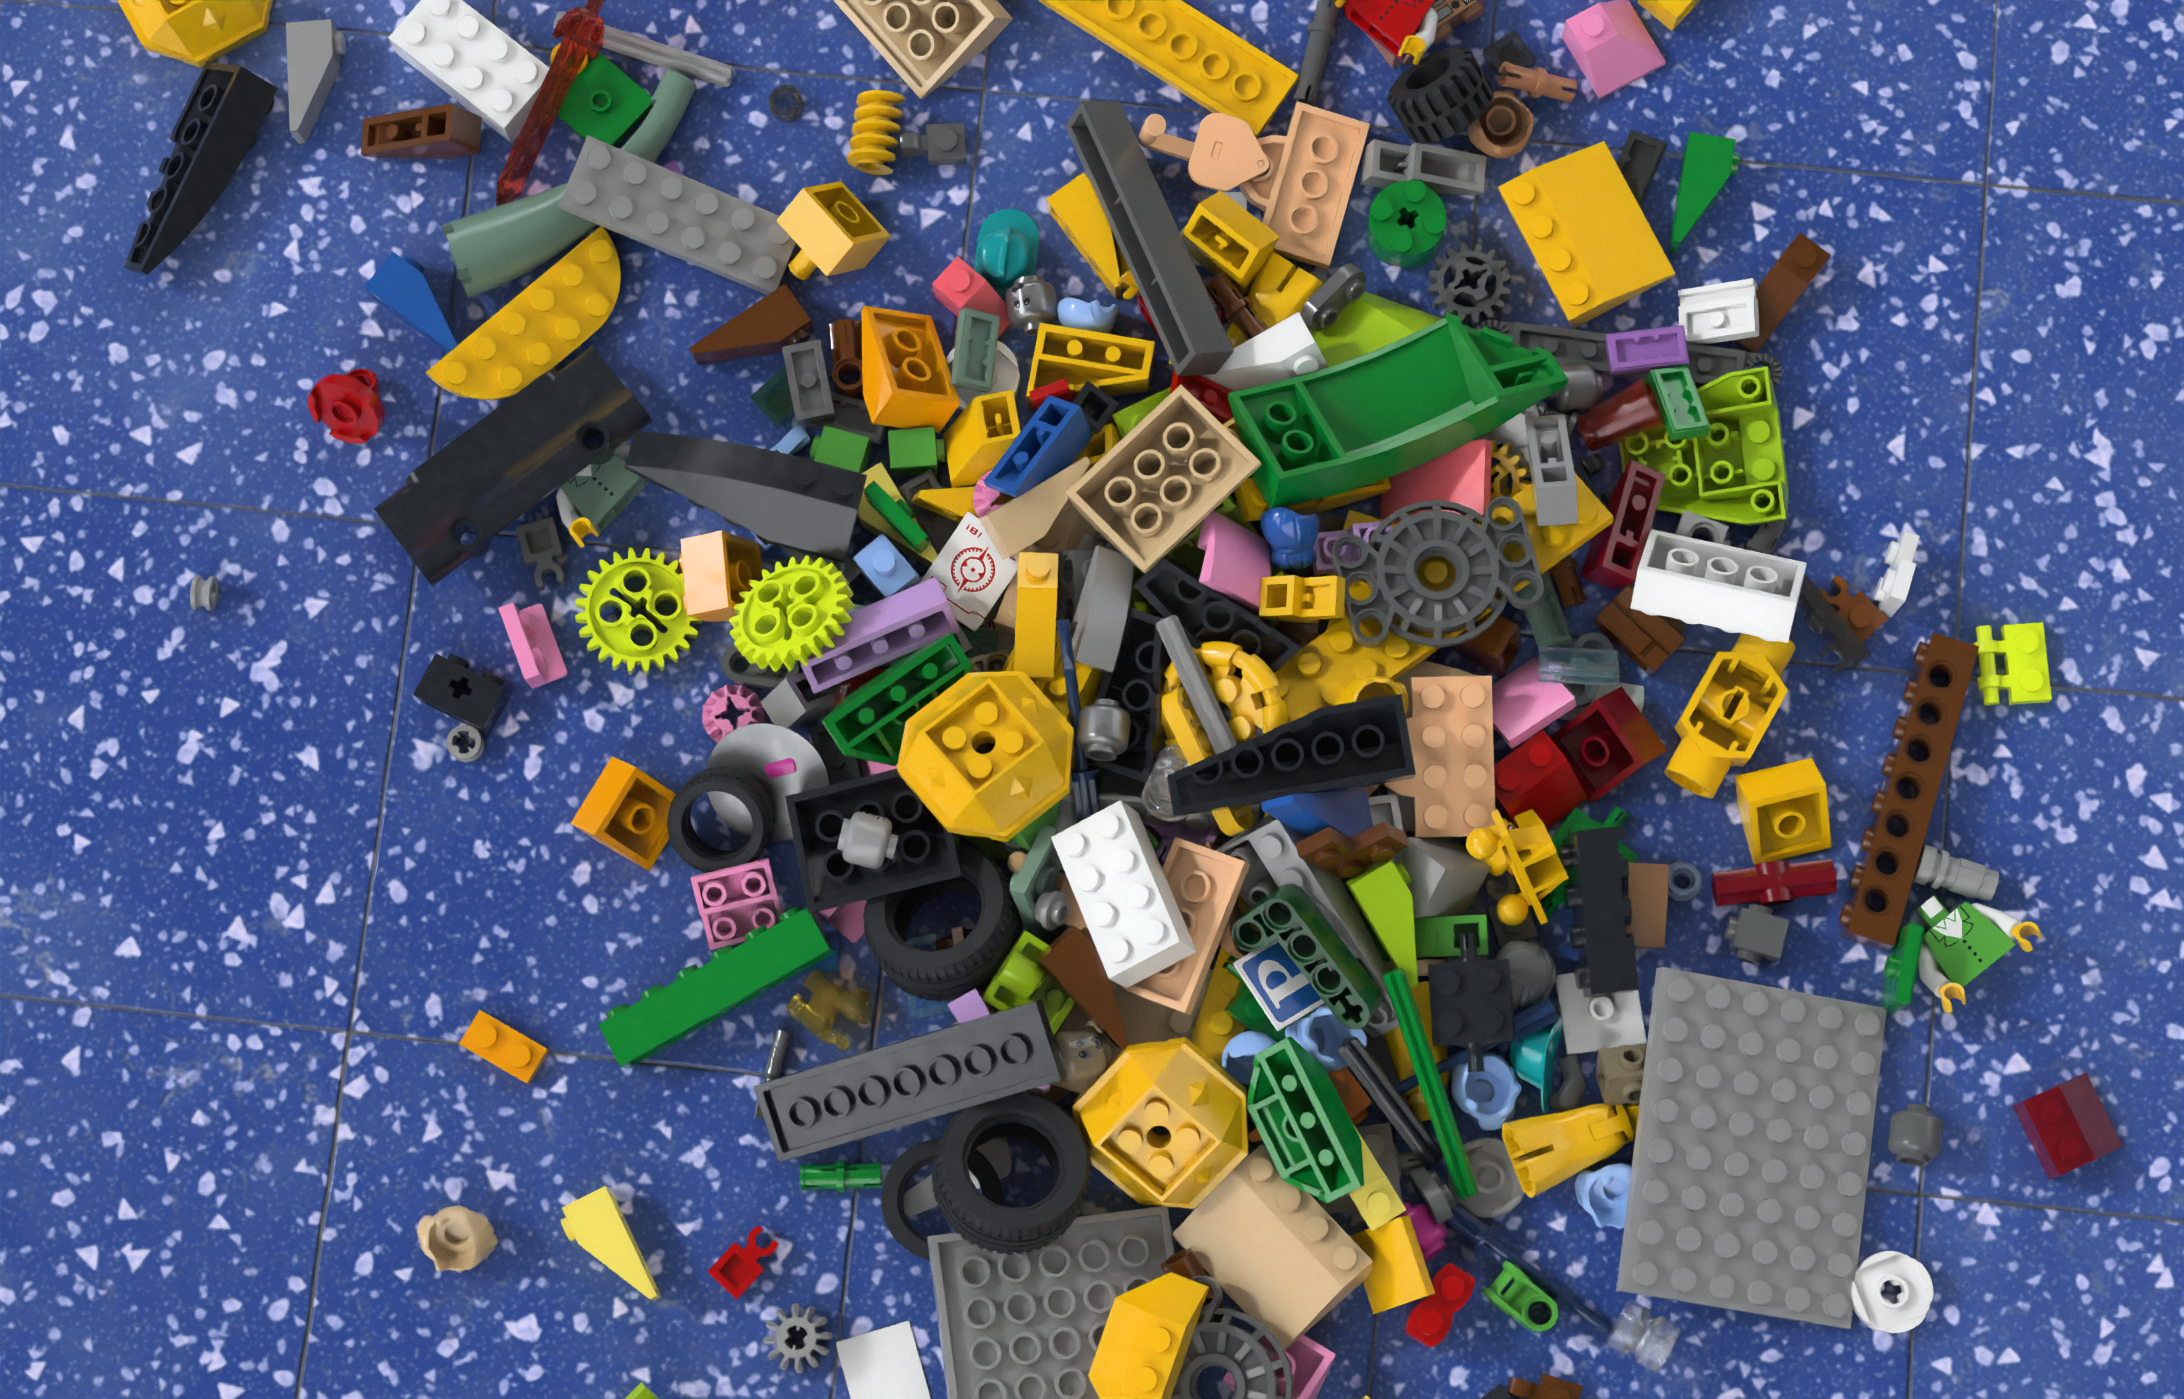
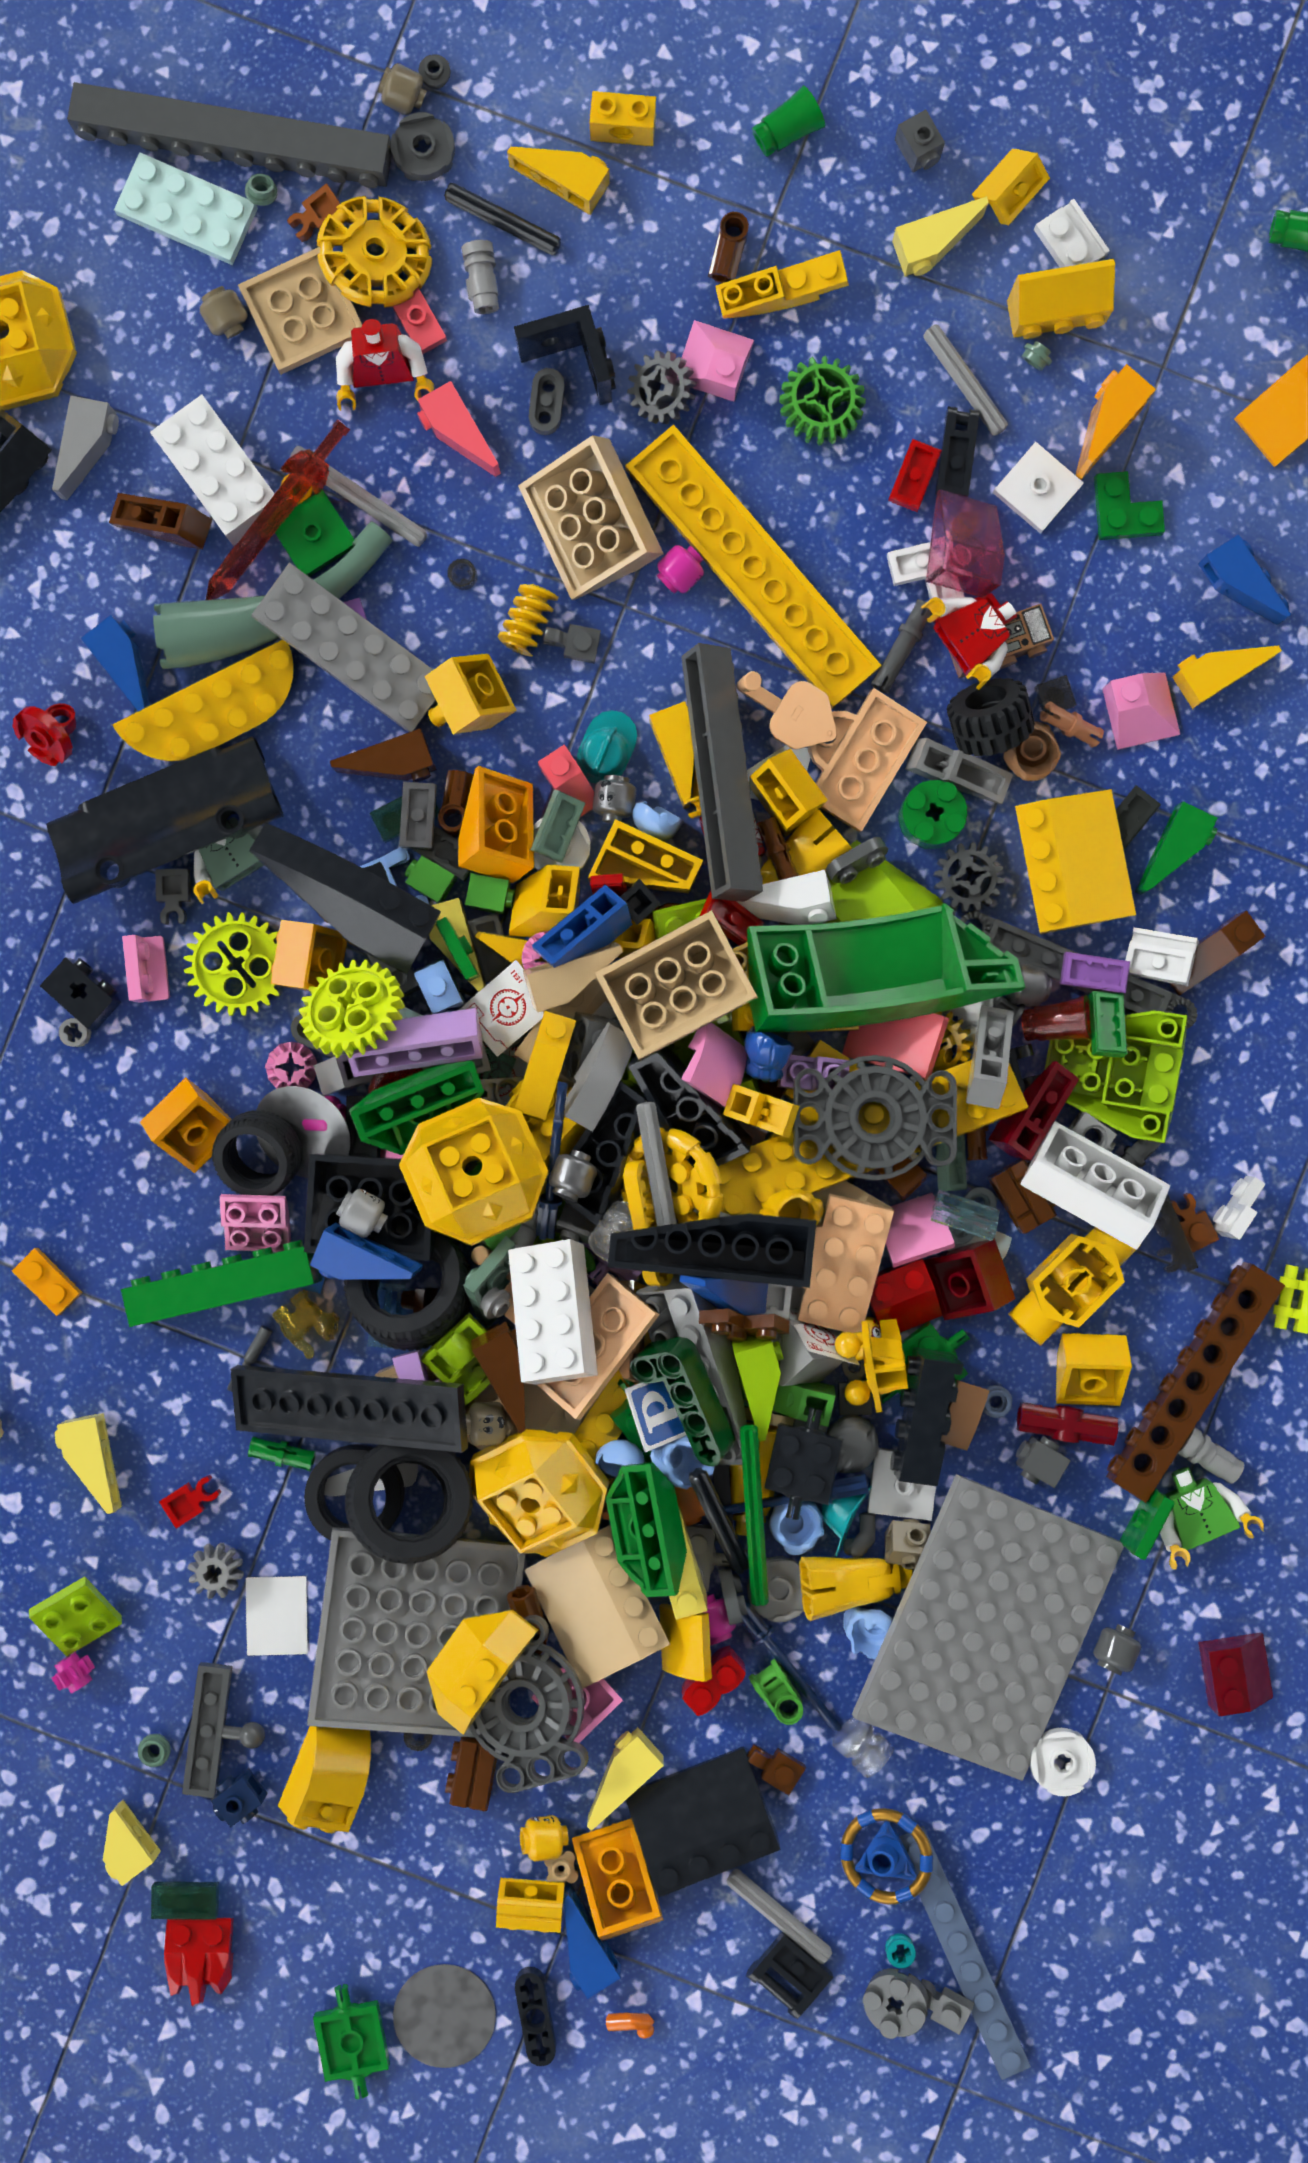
camera: 10 degrees right, 10 degrees up
none -> blue slope [310,1222,423,1280]
none -> dark pink head [657,545,704,594]
none -> white sticker [789,1307,860,1365]

